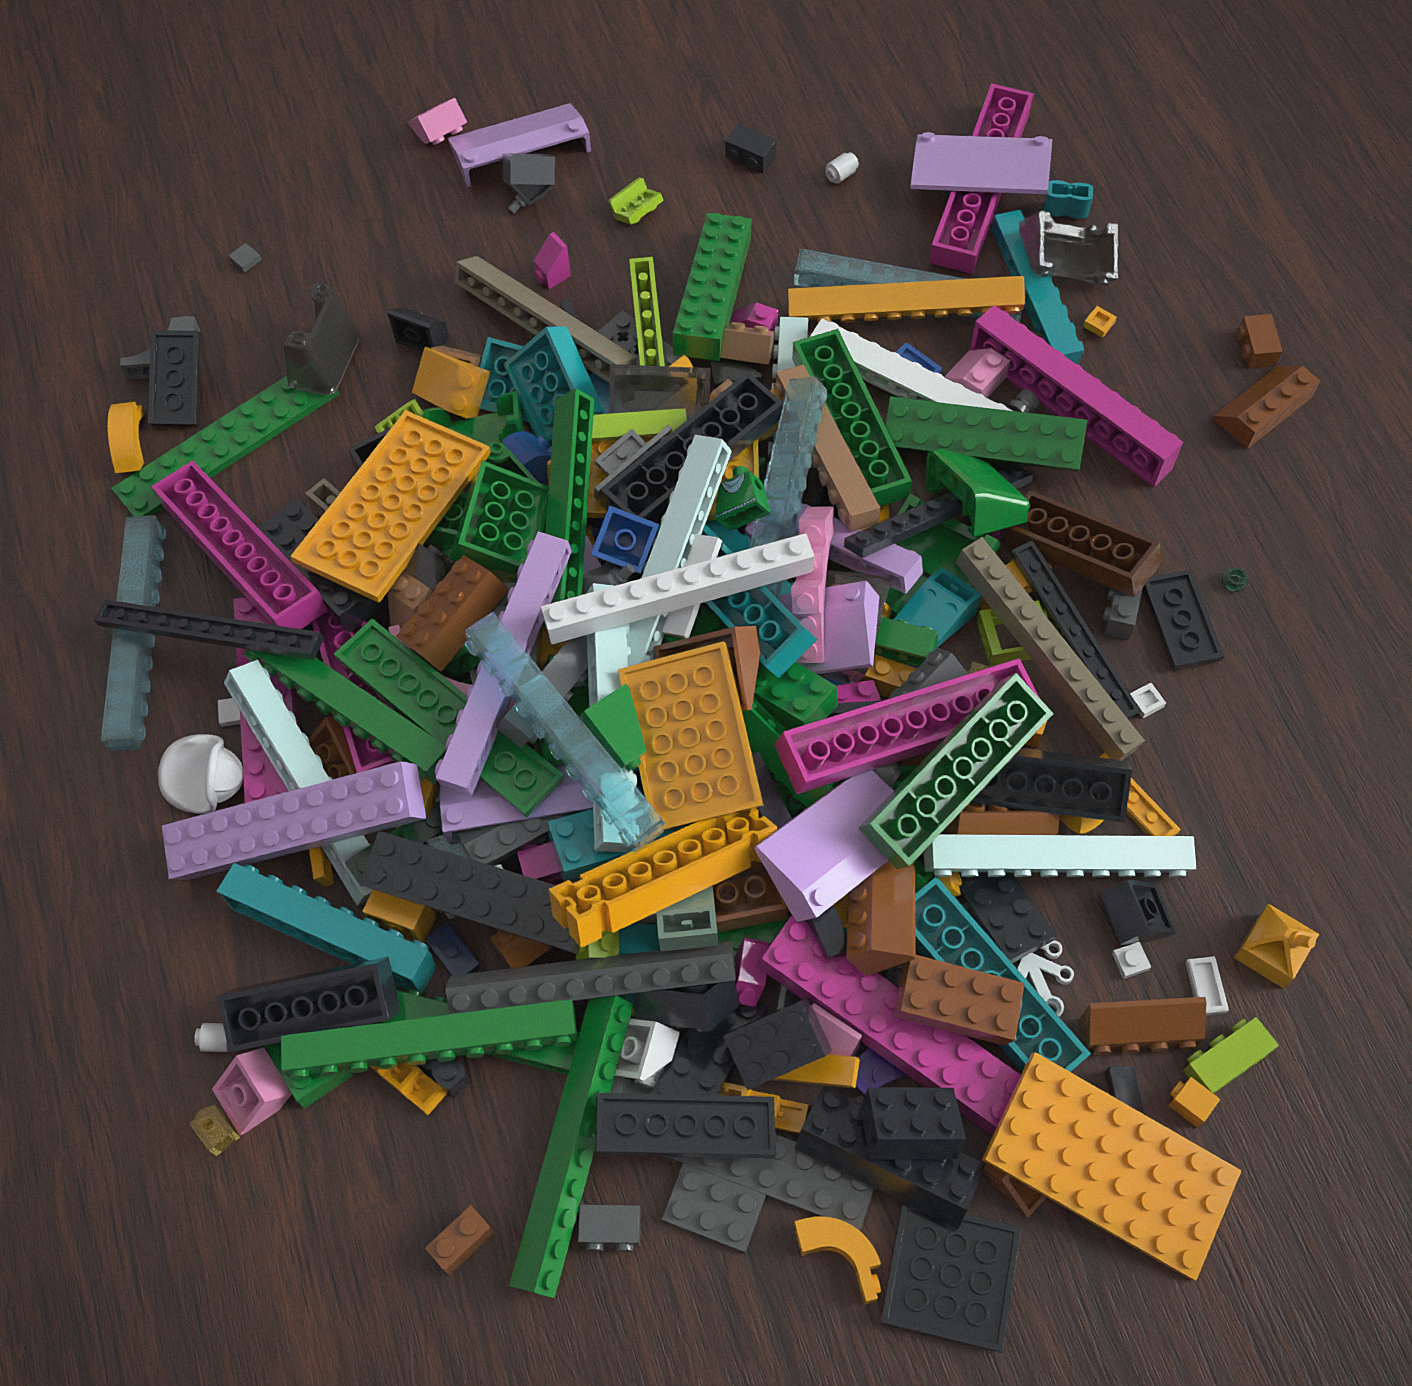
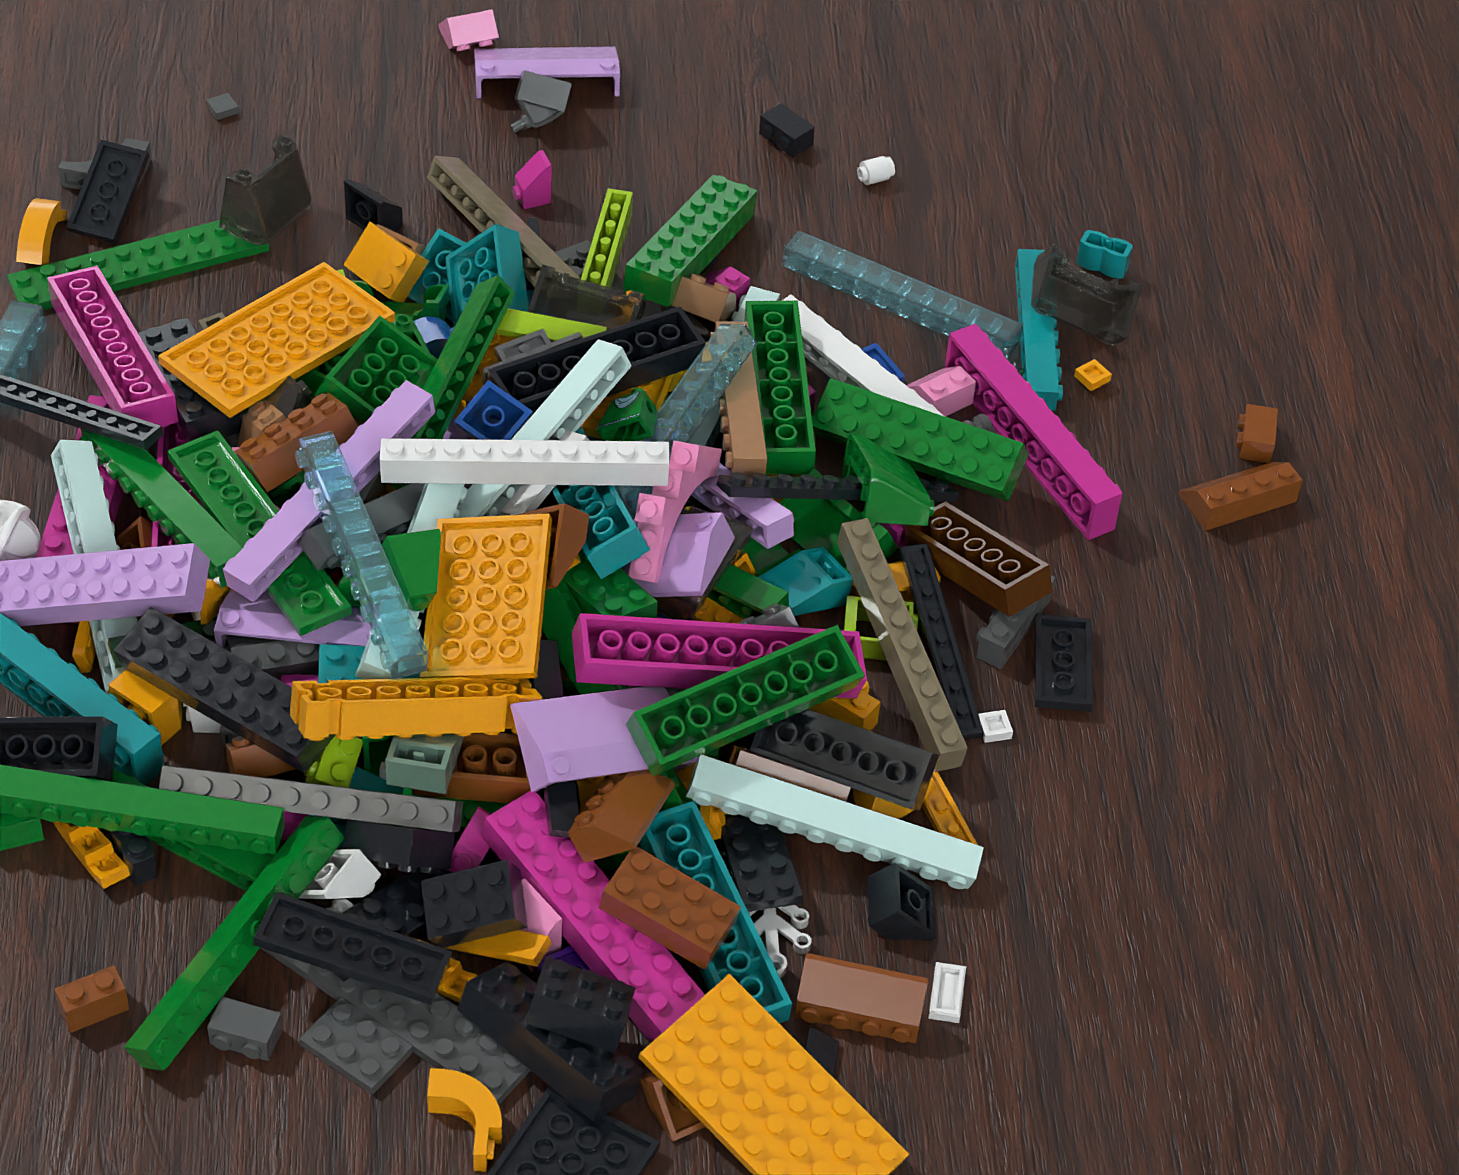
camera: 10 degrees right, 15 degrees down
white tile [218,698,240,727] -> none
dark blue plate [425,922,481,976] -> none
lime bracket [608,177,664,225] -> none
light orange brick [788,276,1025,323] -> none
lavender slope [911,132,1052,194] -> none
dark pink brick [929,83,1034,274] -> none
white plate [1112,942,1151,979] -> none
light orange brick [1168,1077,1221,1128] -> none
lime brick [1183,1017,1279,1094] -> none
clear green plate [1222,567,1248,592] -> none
light orange piece [1234,904,1319,989] -> none

